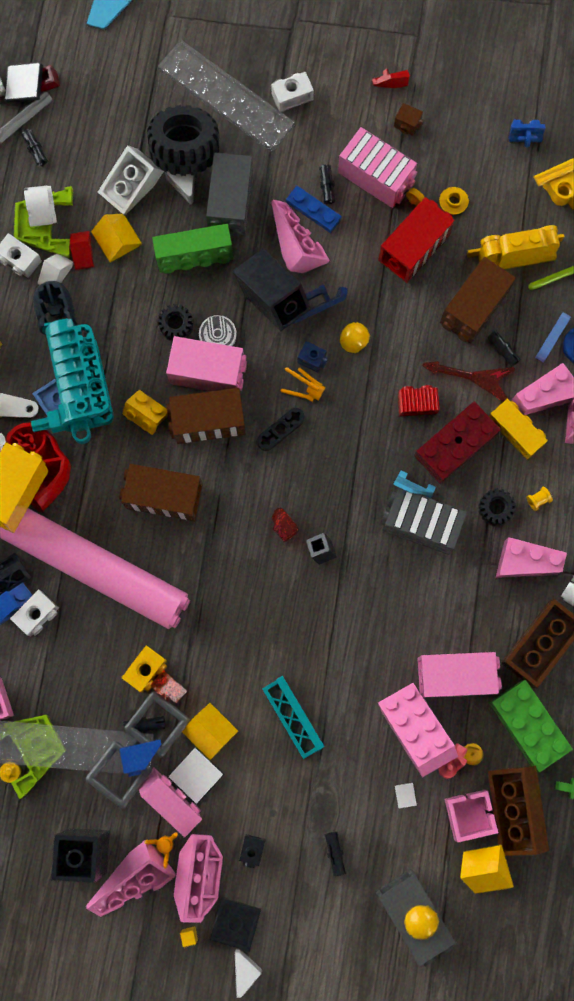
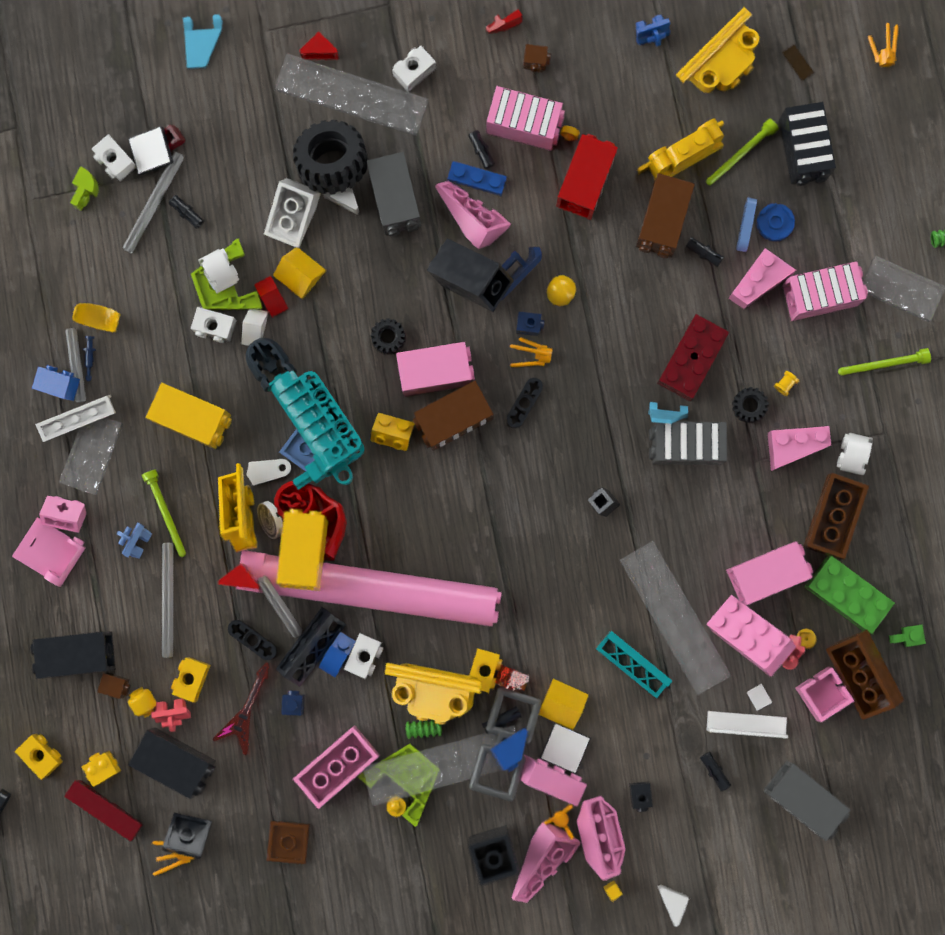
camera: 15 degrees left, 5 degrees up
reddish brown brick [119,464,203,522] -> none
bright green brick [152,223,234,274] -> none
tile [199,315,237,346] -> none
black tile [210,897,261,952] -> none
clear red rock [272,507,299,543] -> none
red brick [398,385,440,416] -> none
yellow hair [404,905,439,940] -> none
clear red piece [422,361,515,402] -> none
yellow piece [439,187,469,215] -> none
yellow slope [460,845,514,894] -> none
yellow brick [489,398,548,460] -> none
none -> red slope [300,32,339,60]
none -> yellow brick [385,663,482,725]
none -> bright green piece [406,719,442,739]
none -> clear plate [619,541,731,695]
none -> white panel [707,711,788,738]

